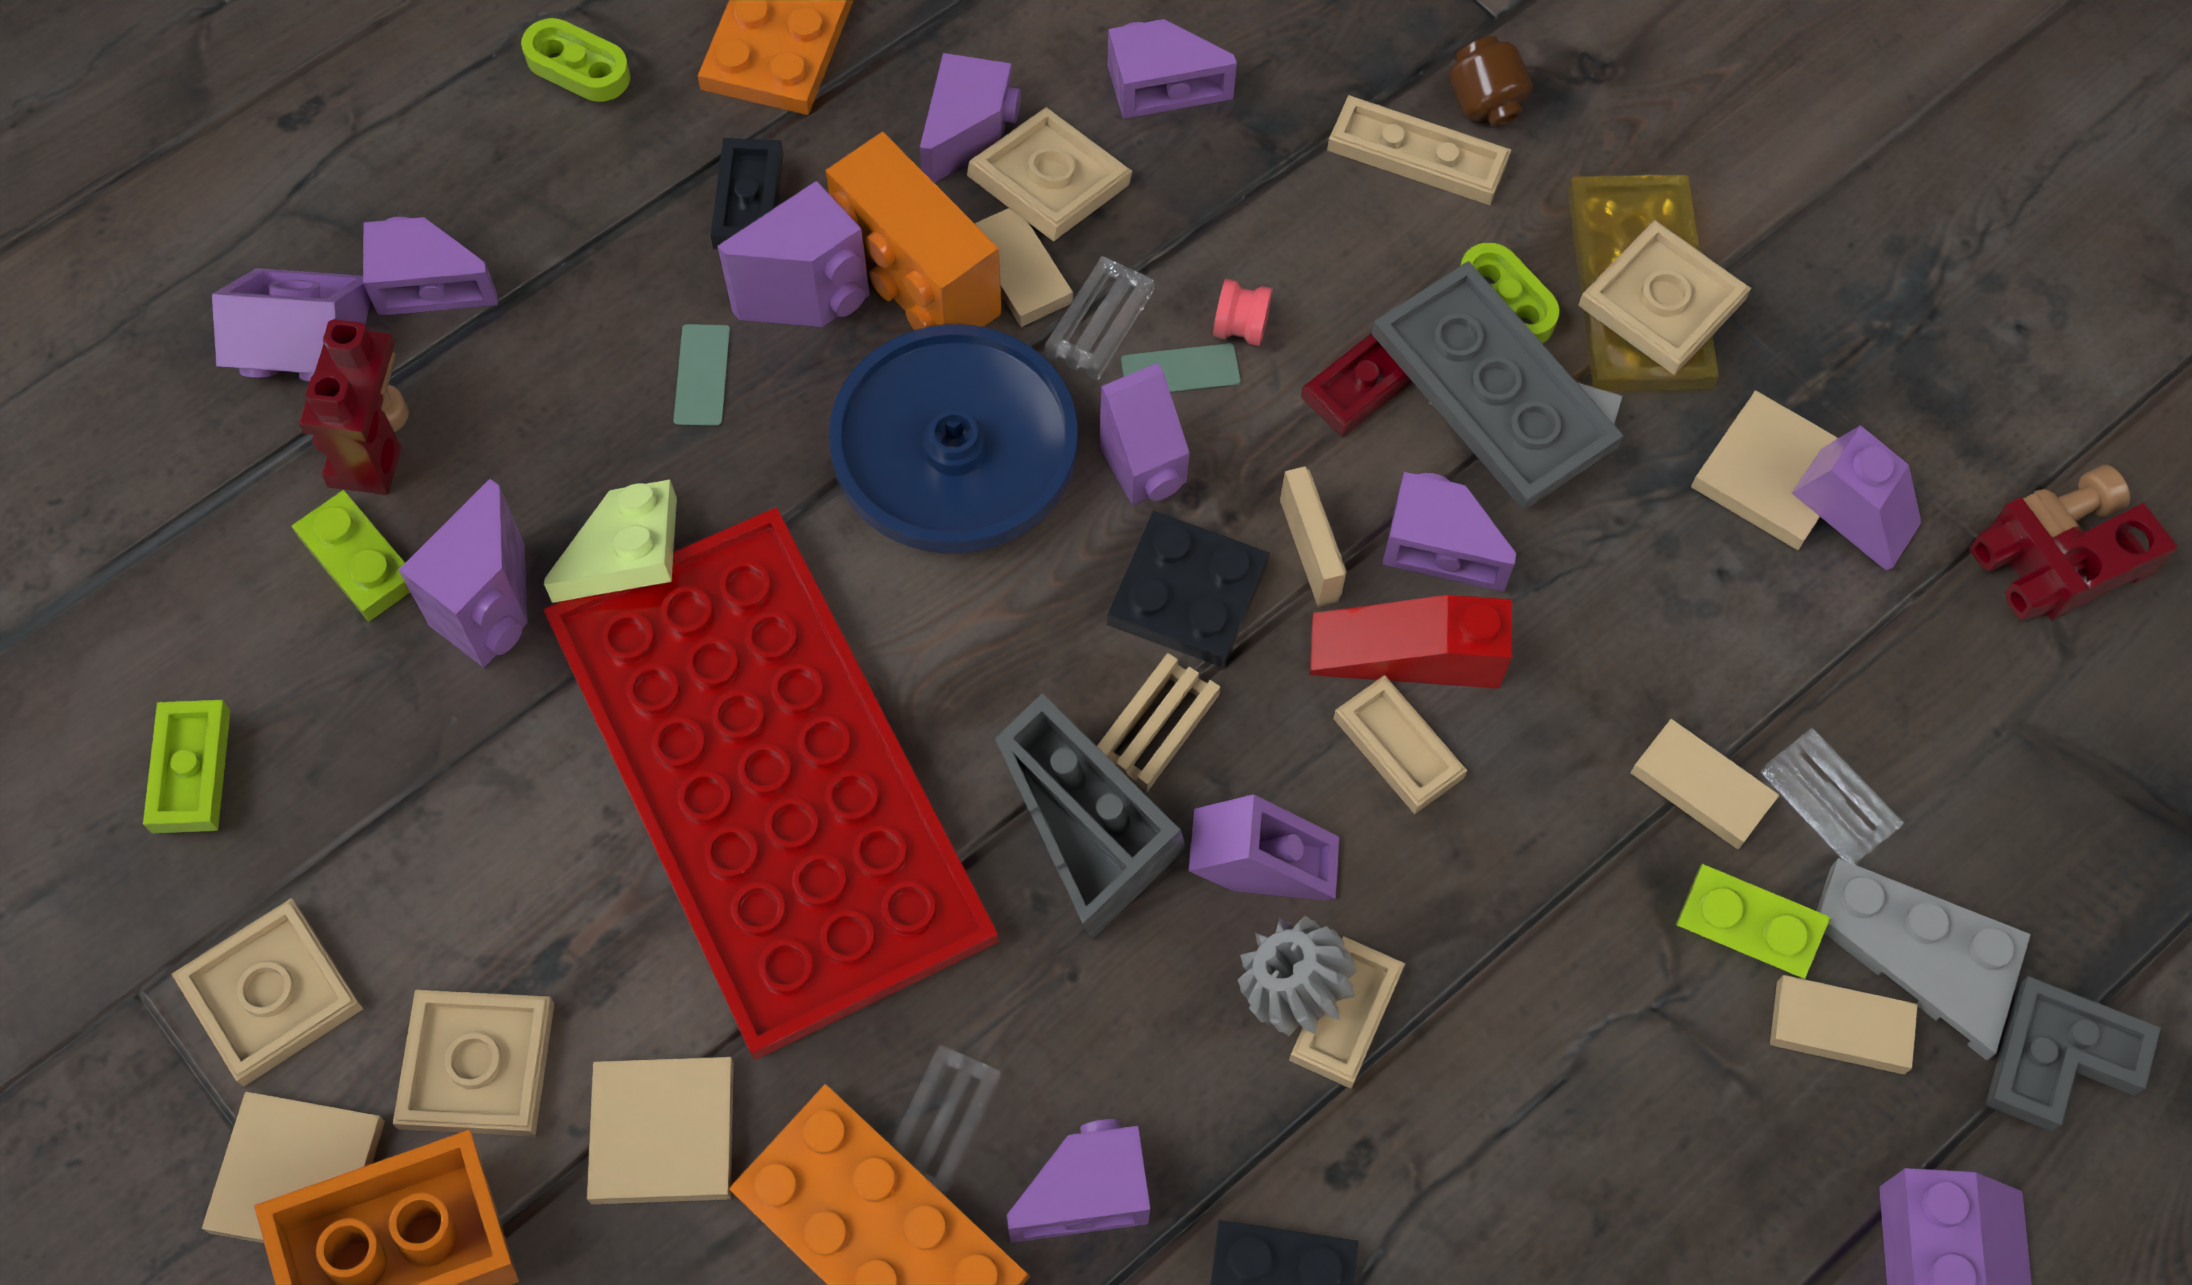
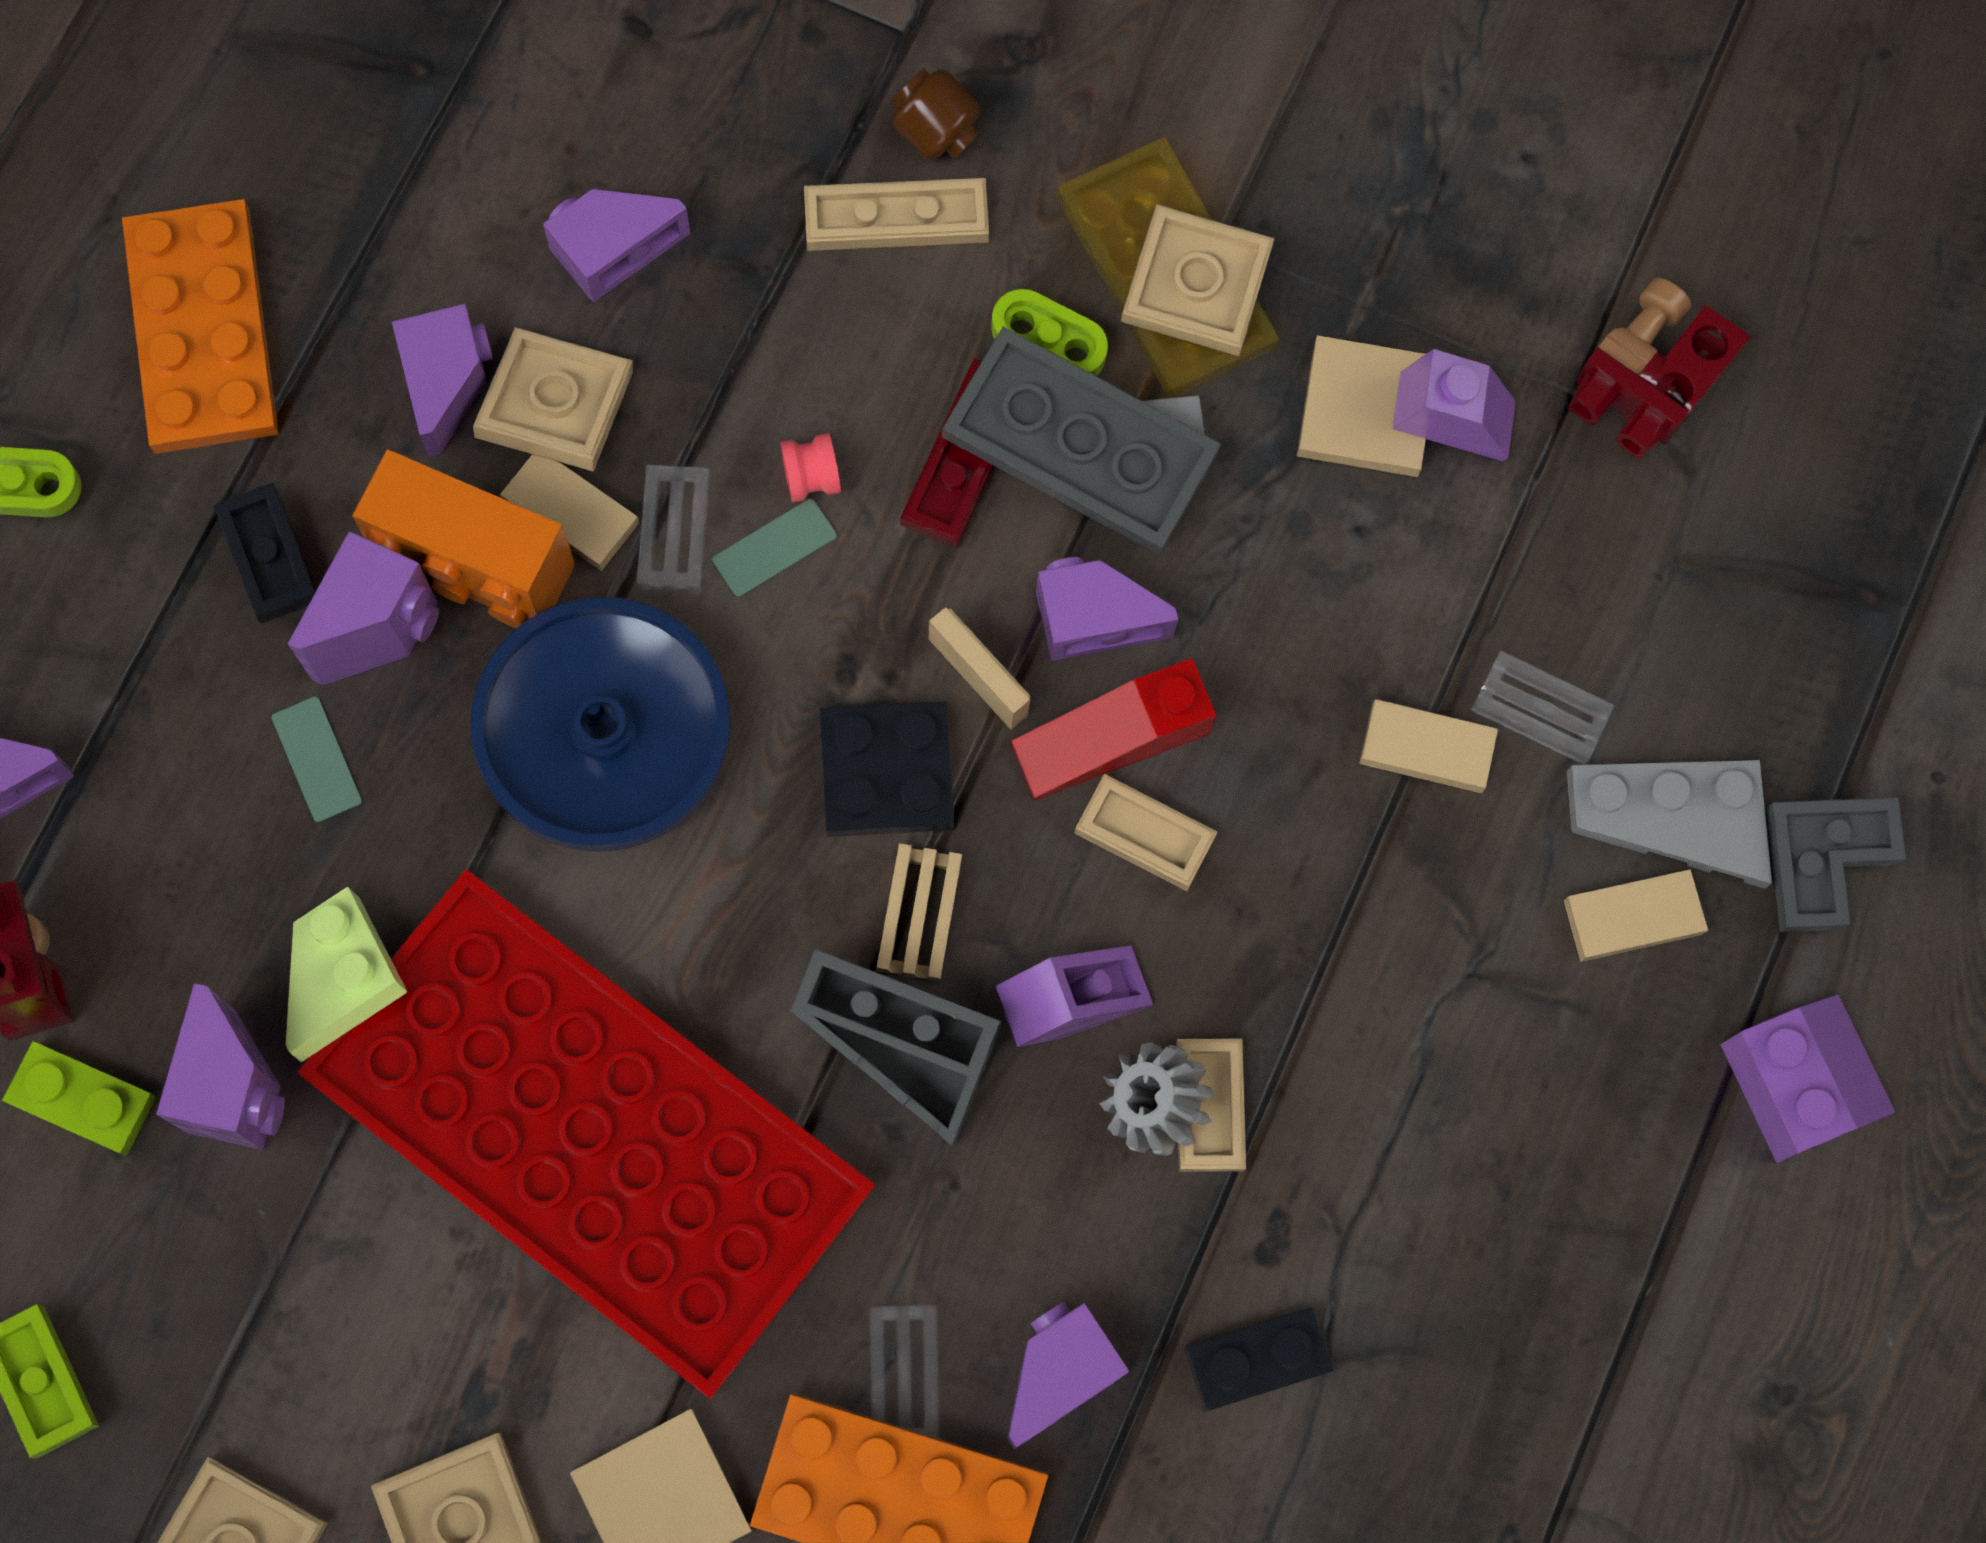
camera: 30 degrees left, 10 degrees up
medium lavender slope [1100,363,1190,506] -> none
lime plate [1676,864,1831,979] -> none

